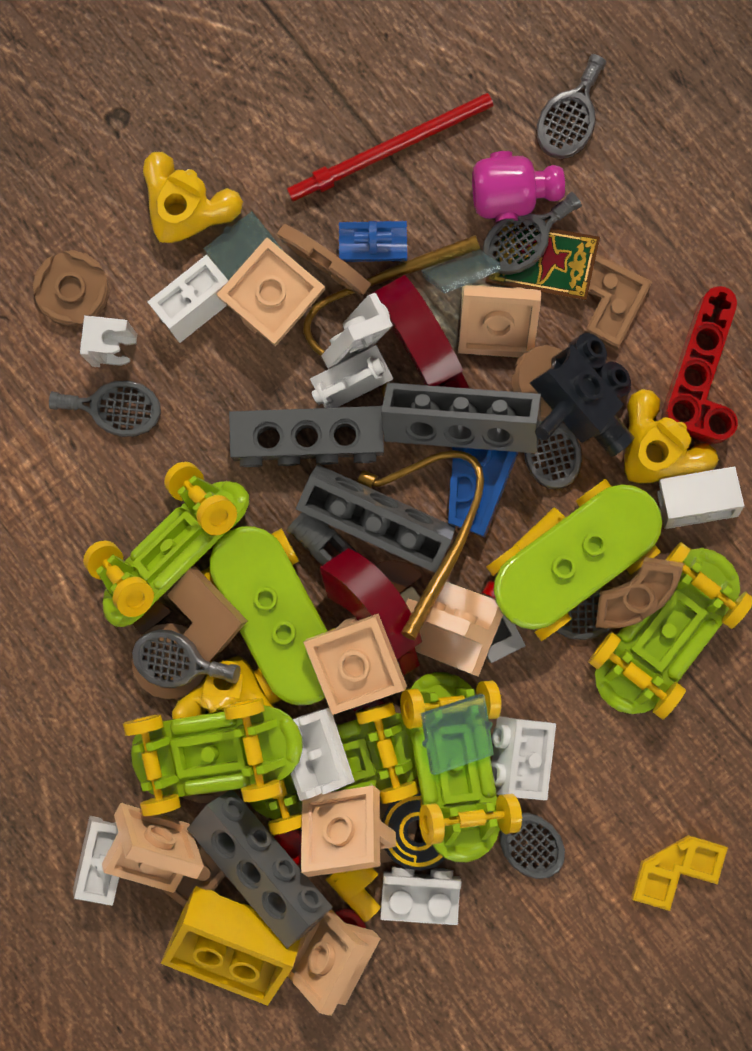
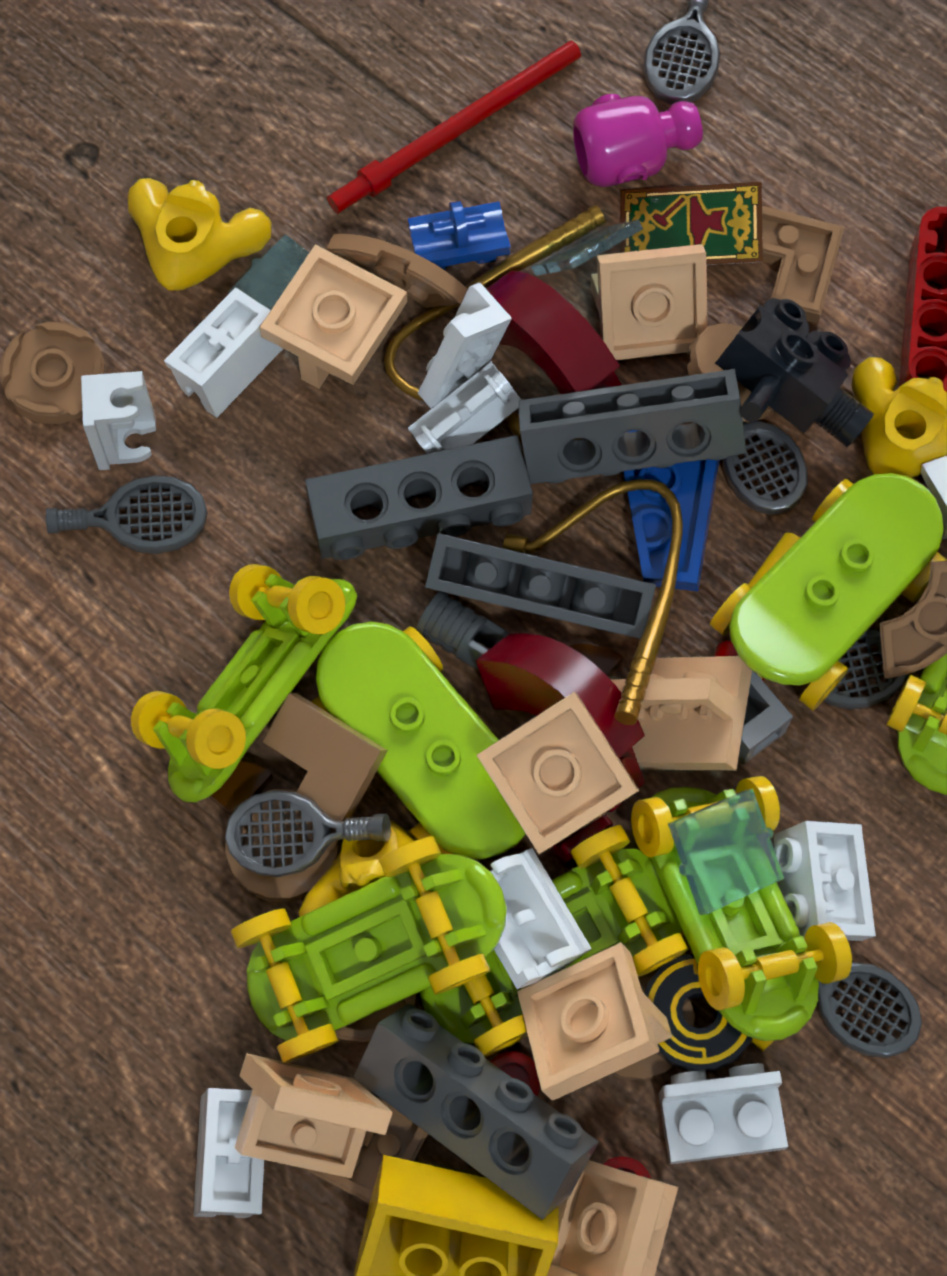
camera: 15 degrees left, 15 degrees down
yellow piece [325,868,381,923] -> none
dark grey piece [483,192,582,275] -> none

